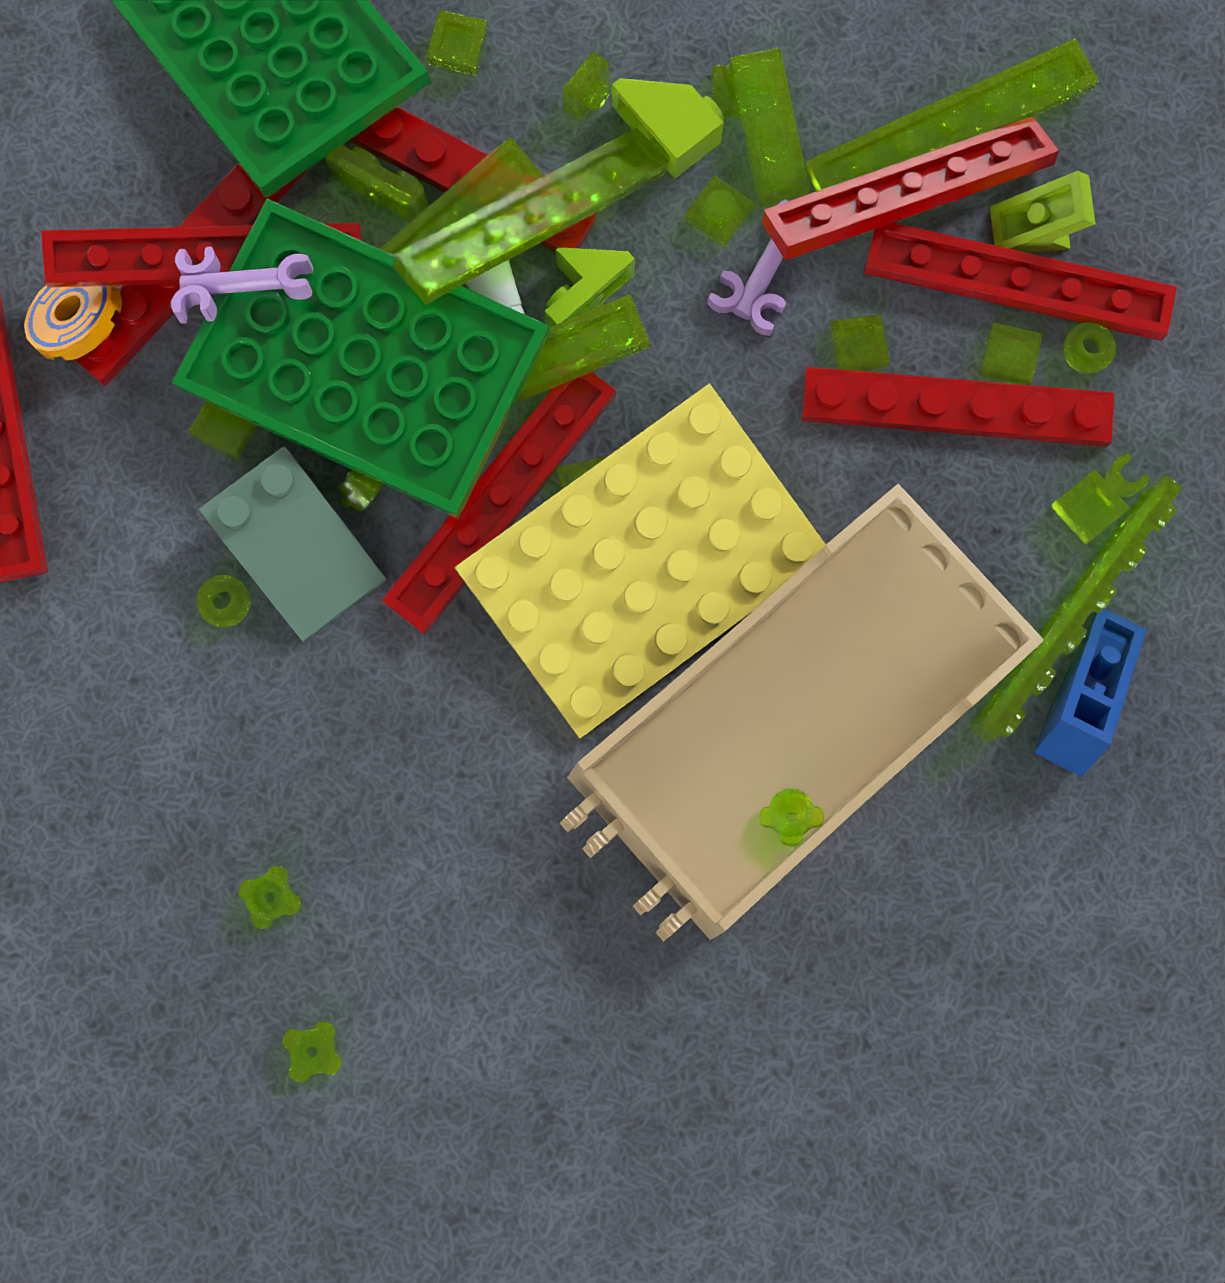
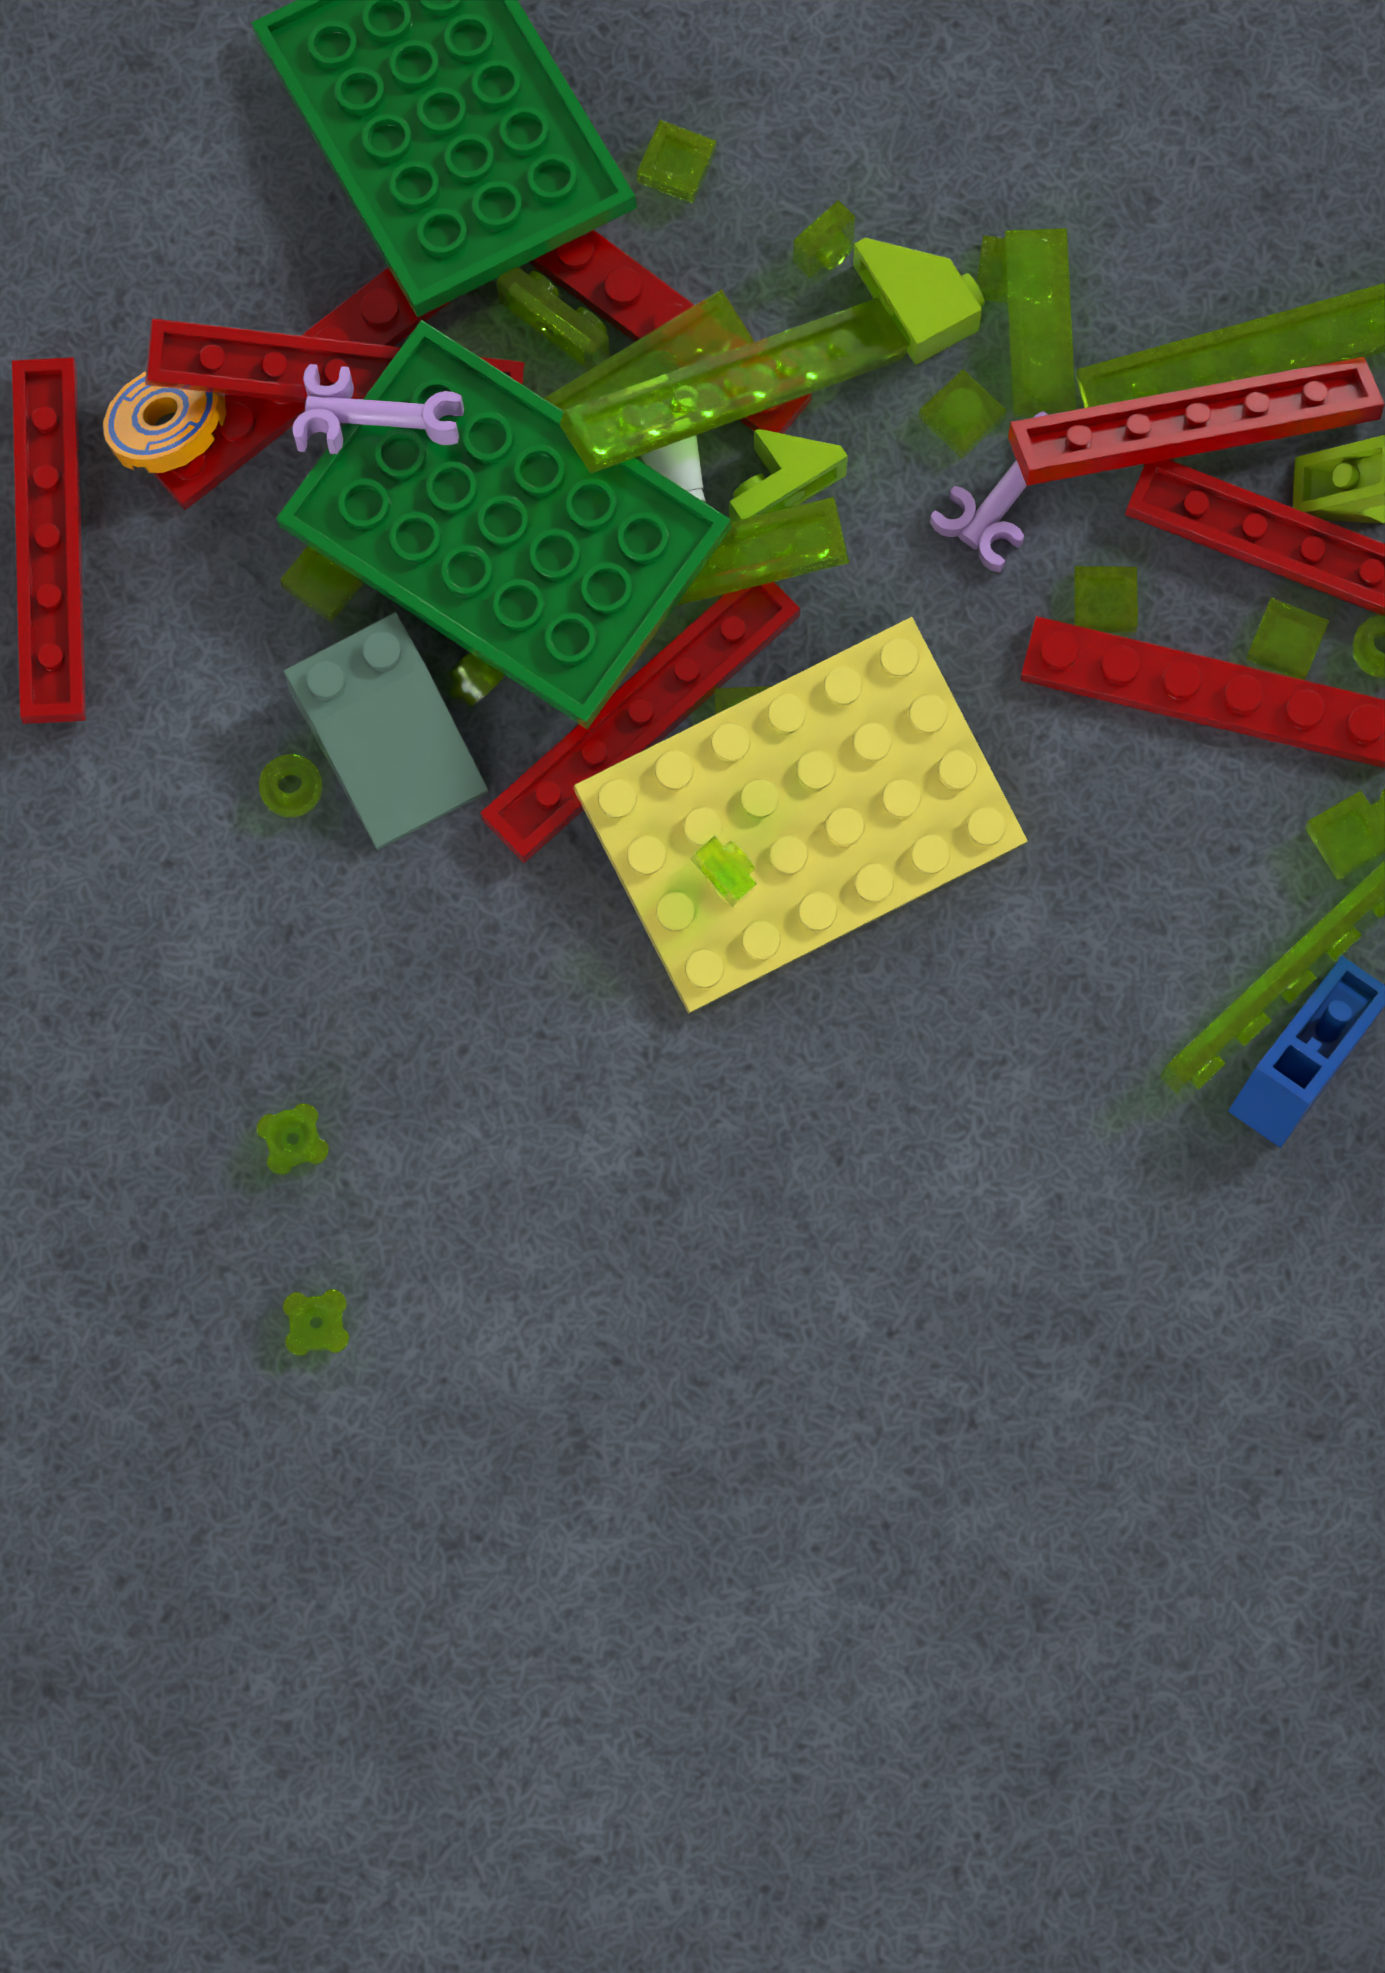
camera: 10 degrees right, 5 degrees down
tan hinge [560,484,1044,941] -> none
clear neon green plate [759,788,824,847] -> none
none -> clear neon green plate [691,836,757,907]

